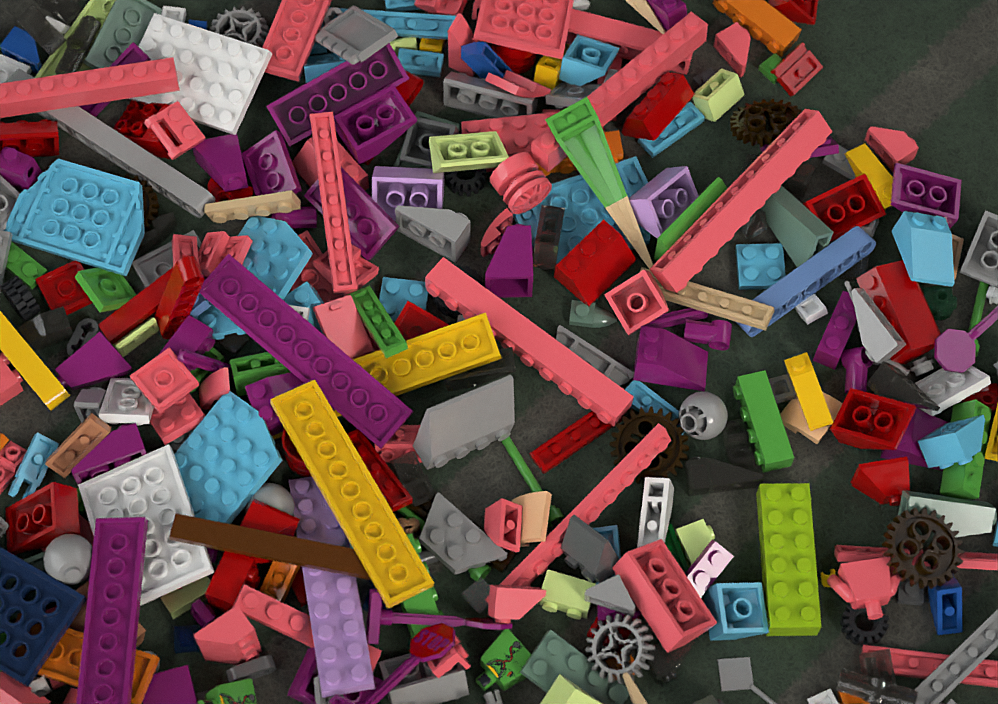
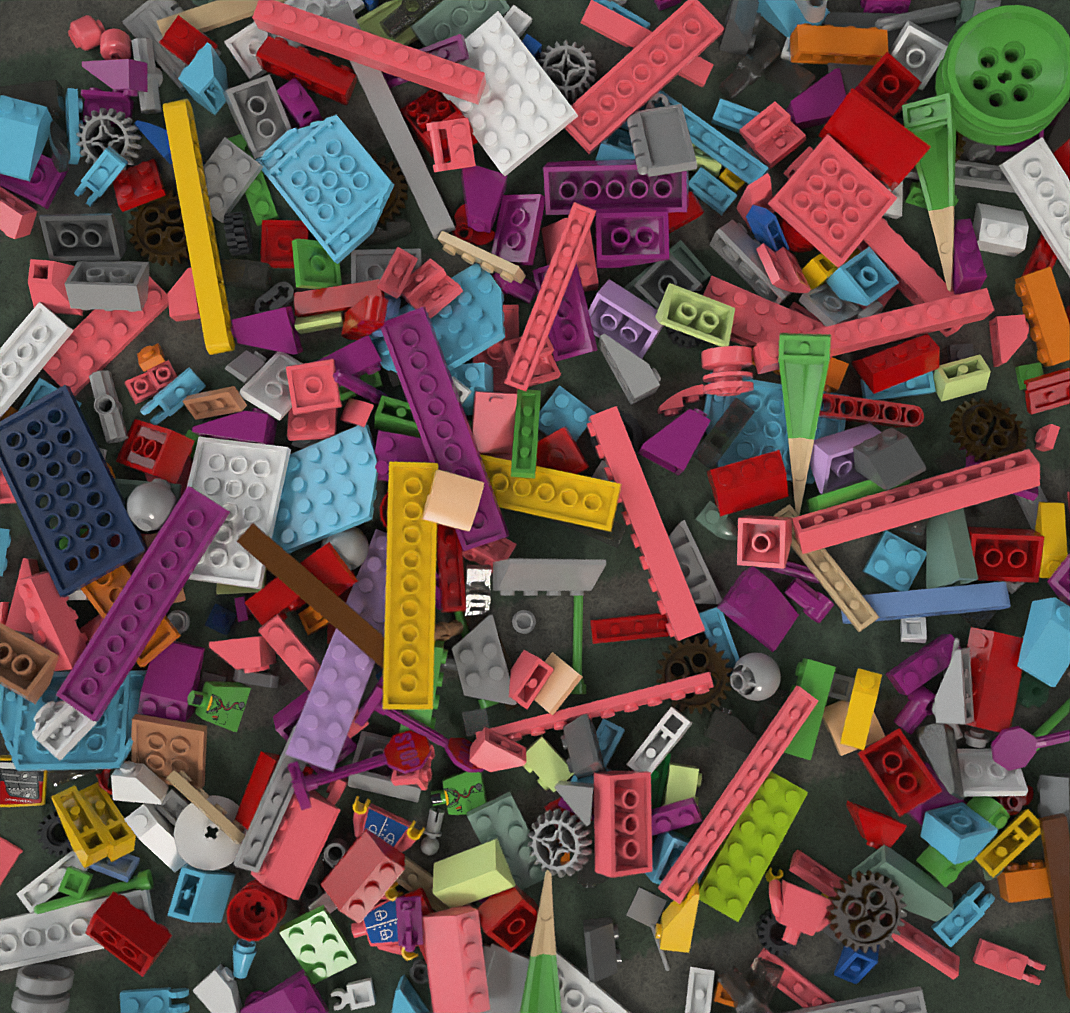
camera: 30 degrees right, 20 degrees up
none -> light nougat slope [422,470,484,531]
none -> light grey plate [512,610,536,634]
none -> yellow slope [655,878,700,953]
none -> coral plate [658,686,818,904]
none -> red beam [819,393,924,428]
none -> dark grey slope [853,427,926,491]
none -> coral plate [1035,424,1060,452]

